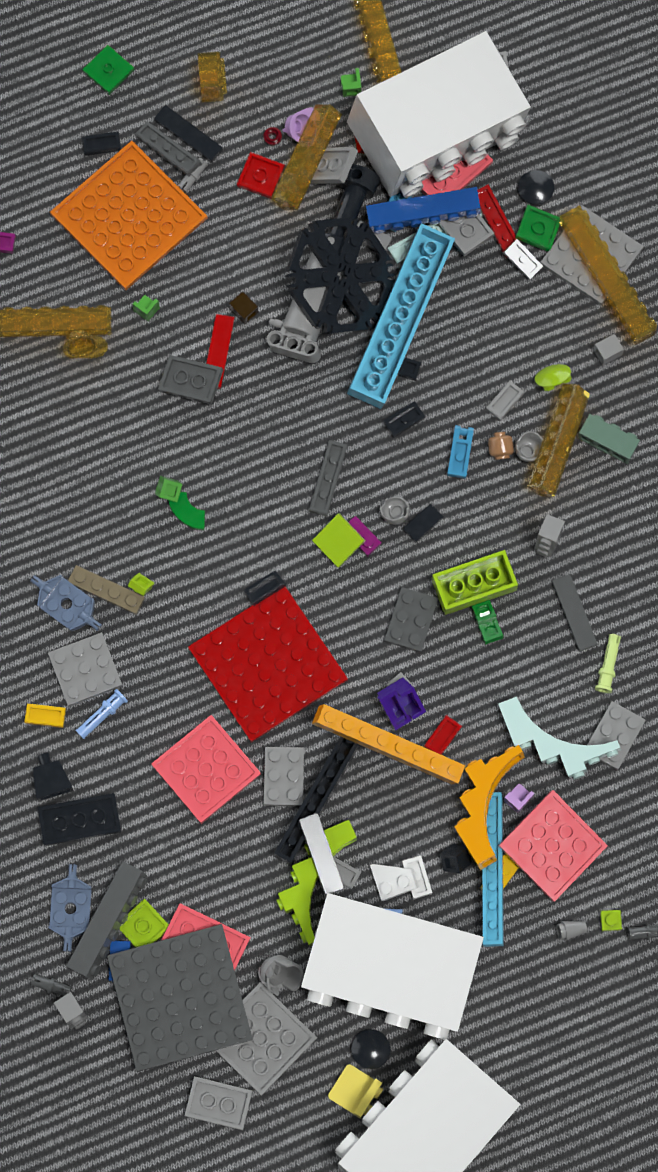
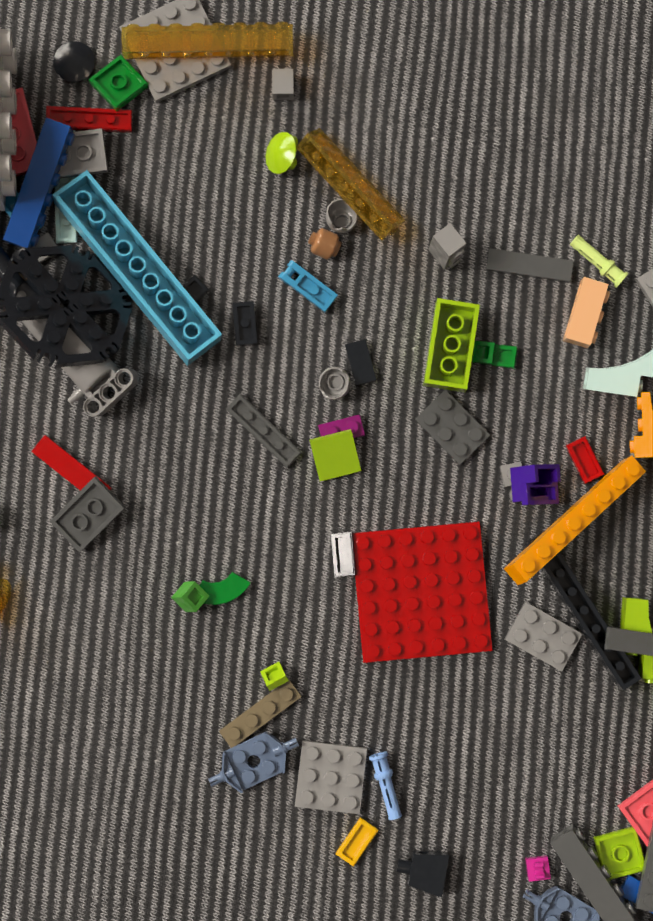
camera: 65 degrees left, 10 degrees up
black plate [37,793,121,846] -> none
coral plate [151,715,261,824] -> none
dark brown panel [229,292,259,325] -> none
light grey tile [486,381,524,421] -> none
plate [503,239,543,279] -> none
sand green brick [578,414,640,465] -> none
none -> dark pink tile [525,855,551,882]
none -> light nougat brick [563,277,610,348]

